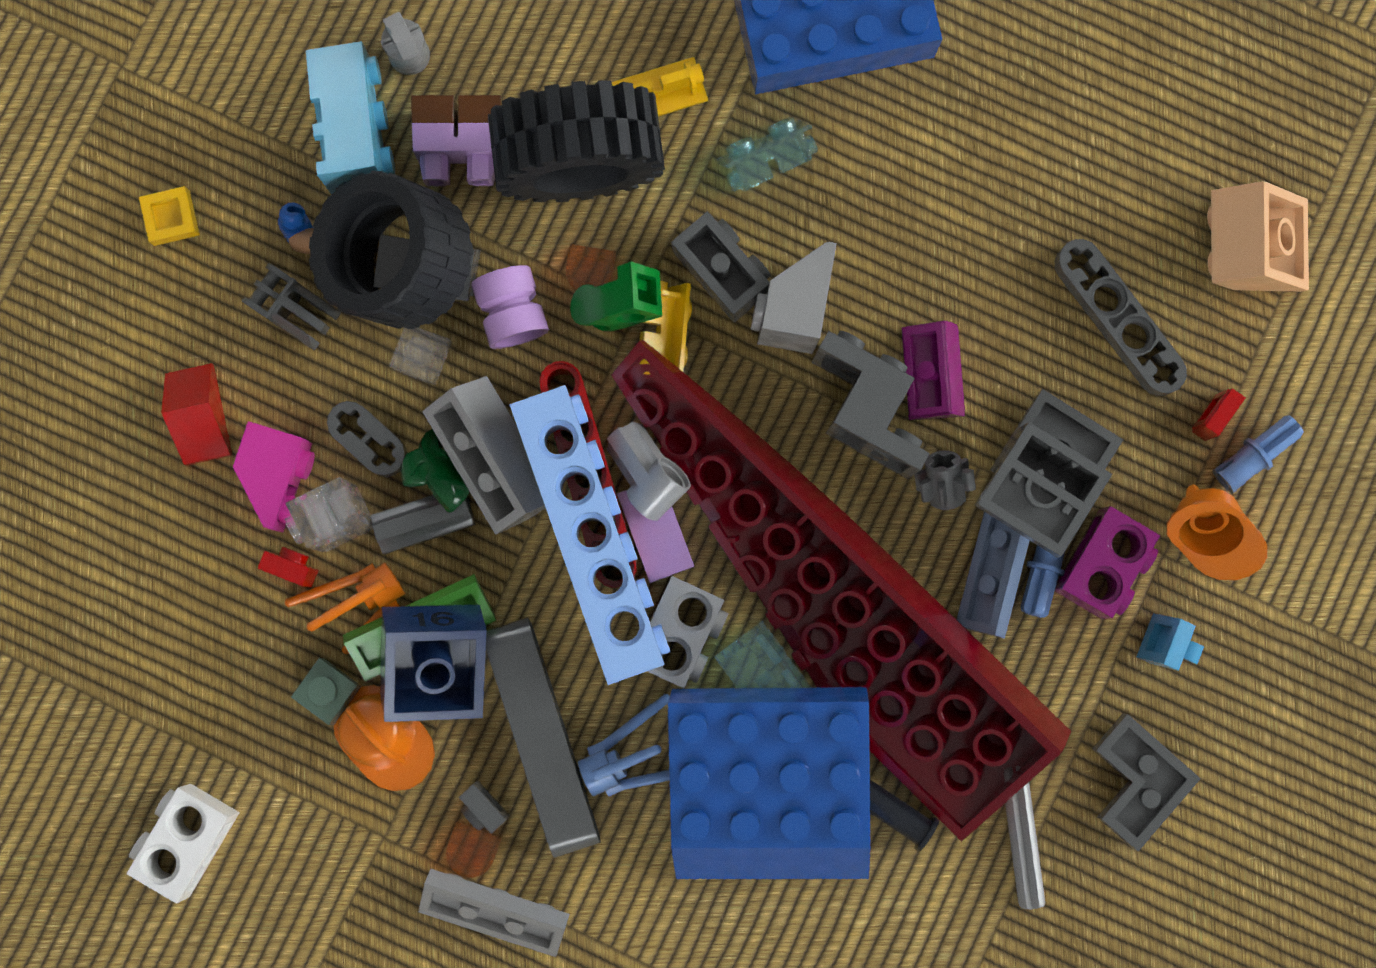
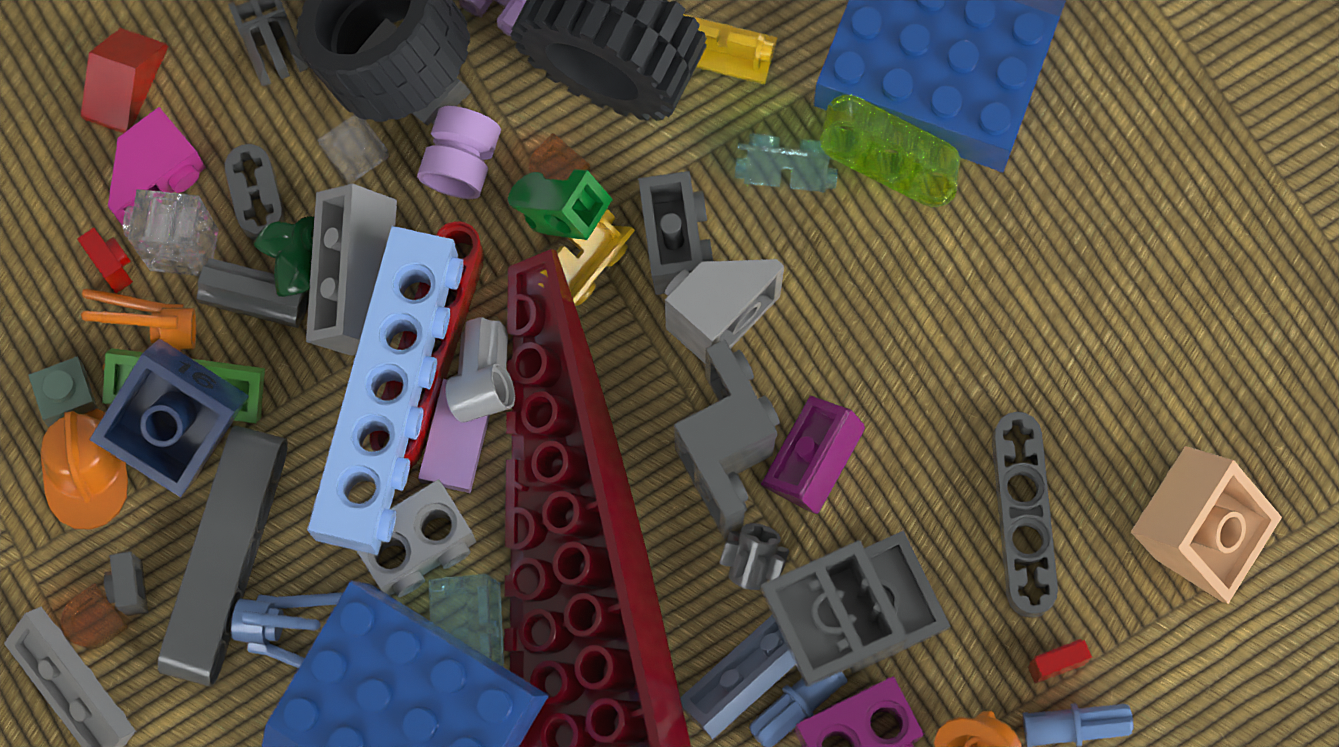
camera: 40 degrees right, 10 degrees down
none -> clear neon green beam [820,95,961,207]

